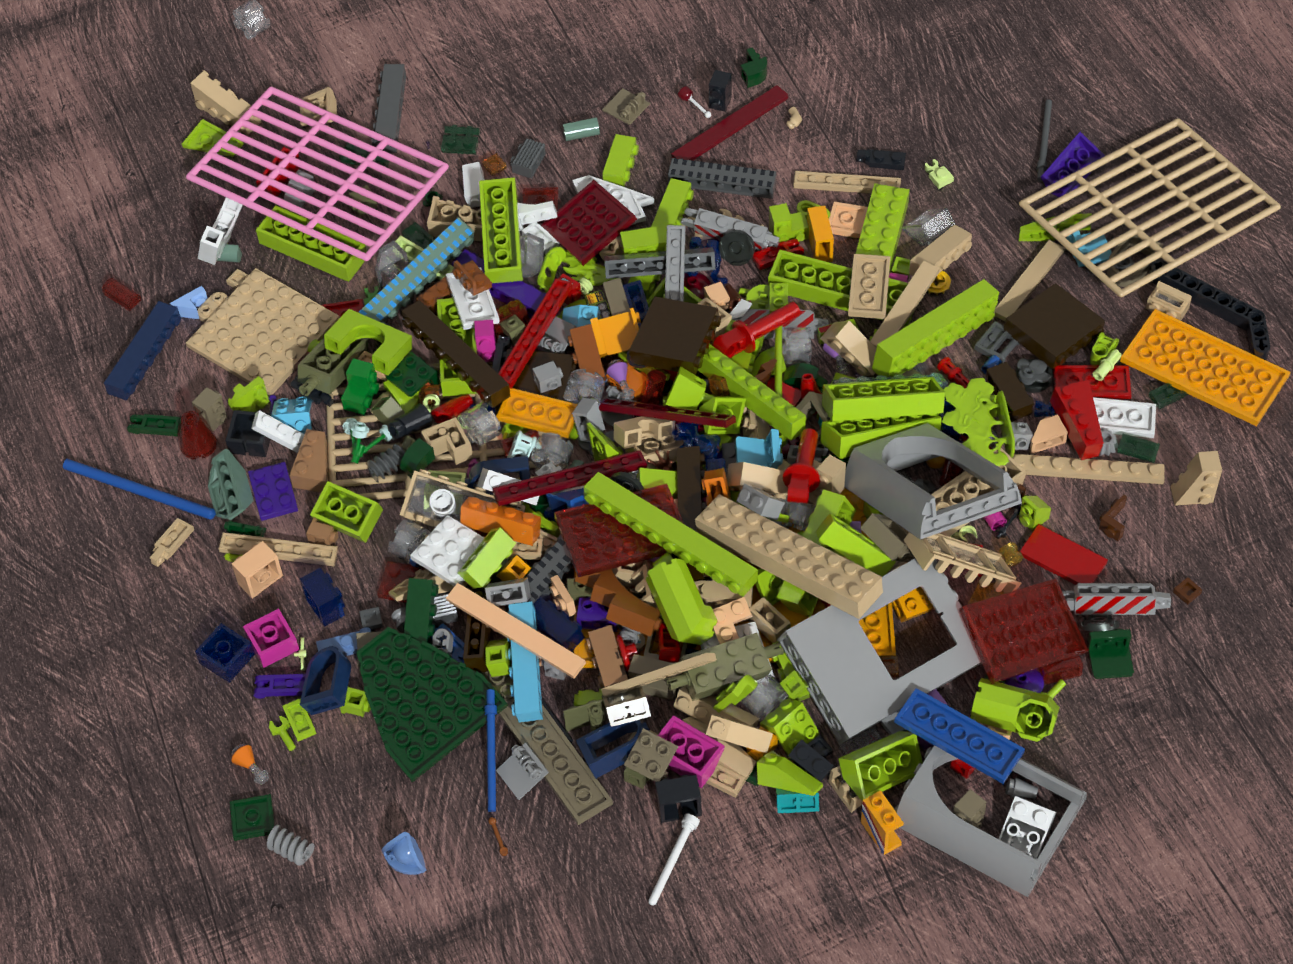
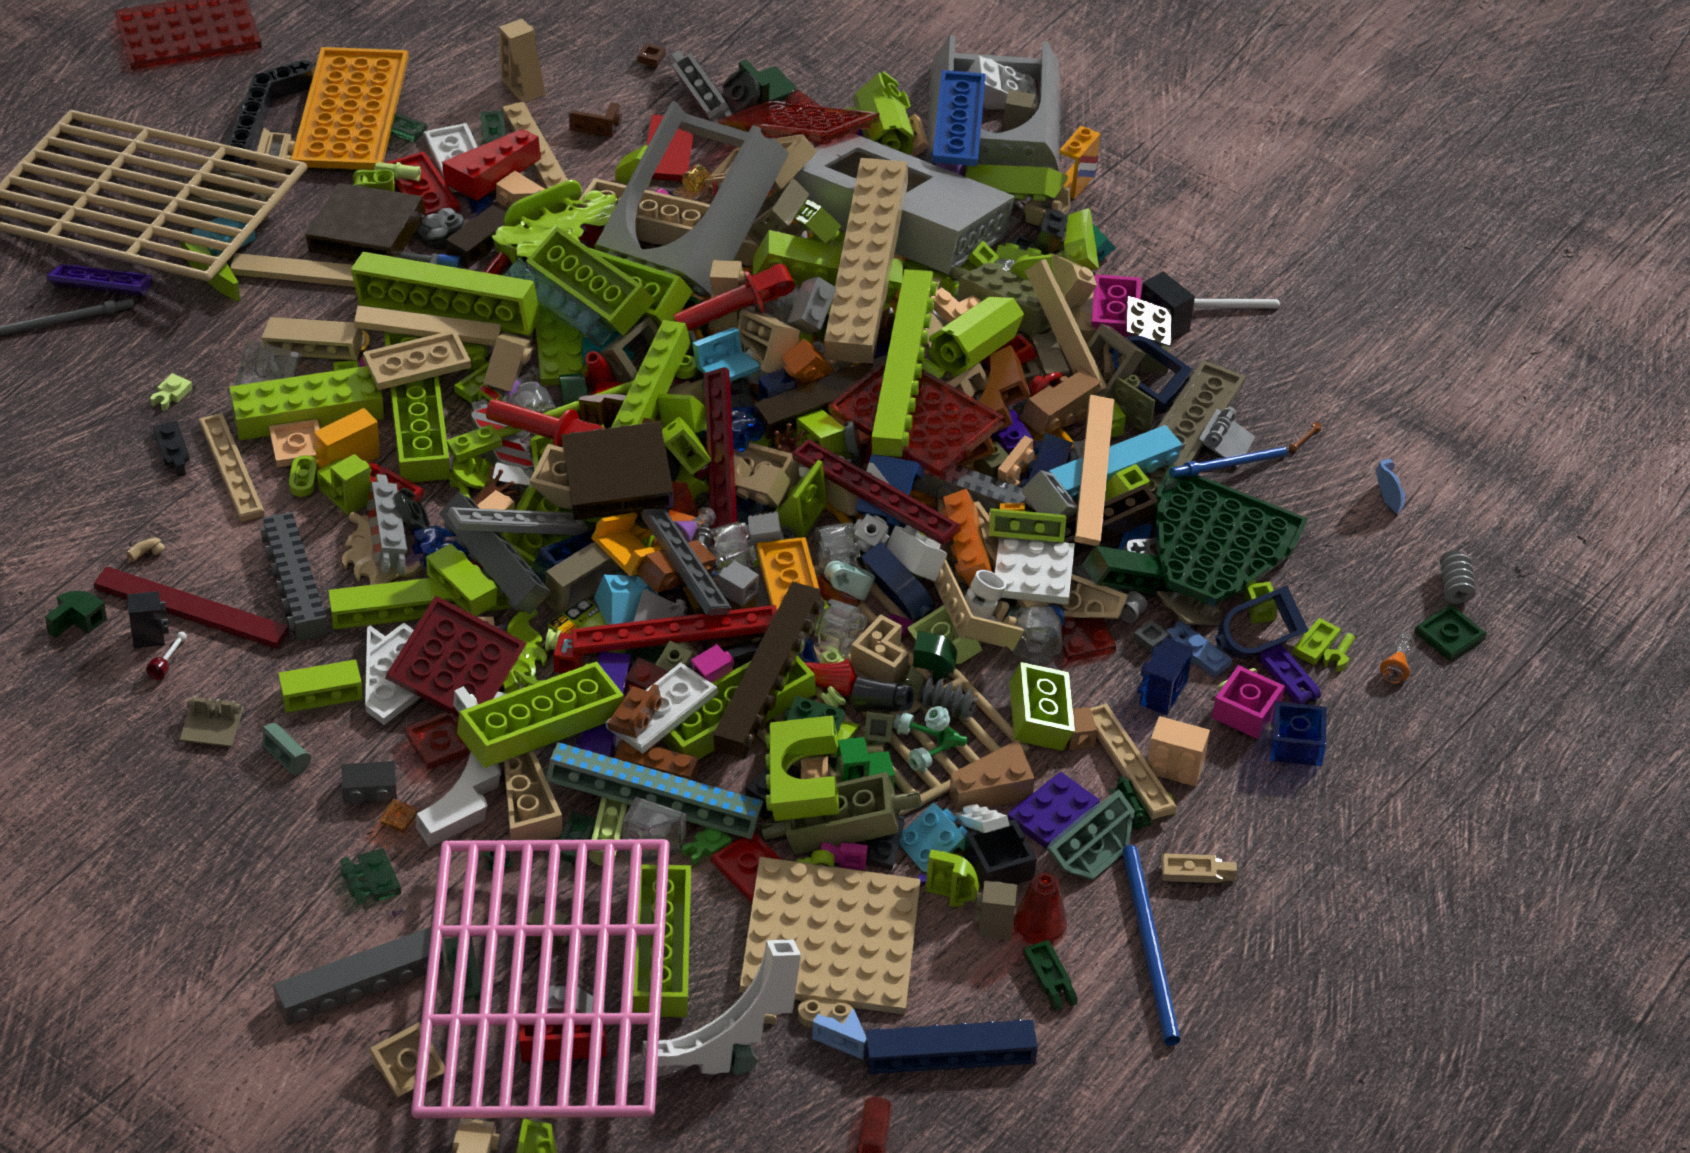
camera: 125 degrees left, 10 degrees down
none -> dark grey tile [641,509,731,615]

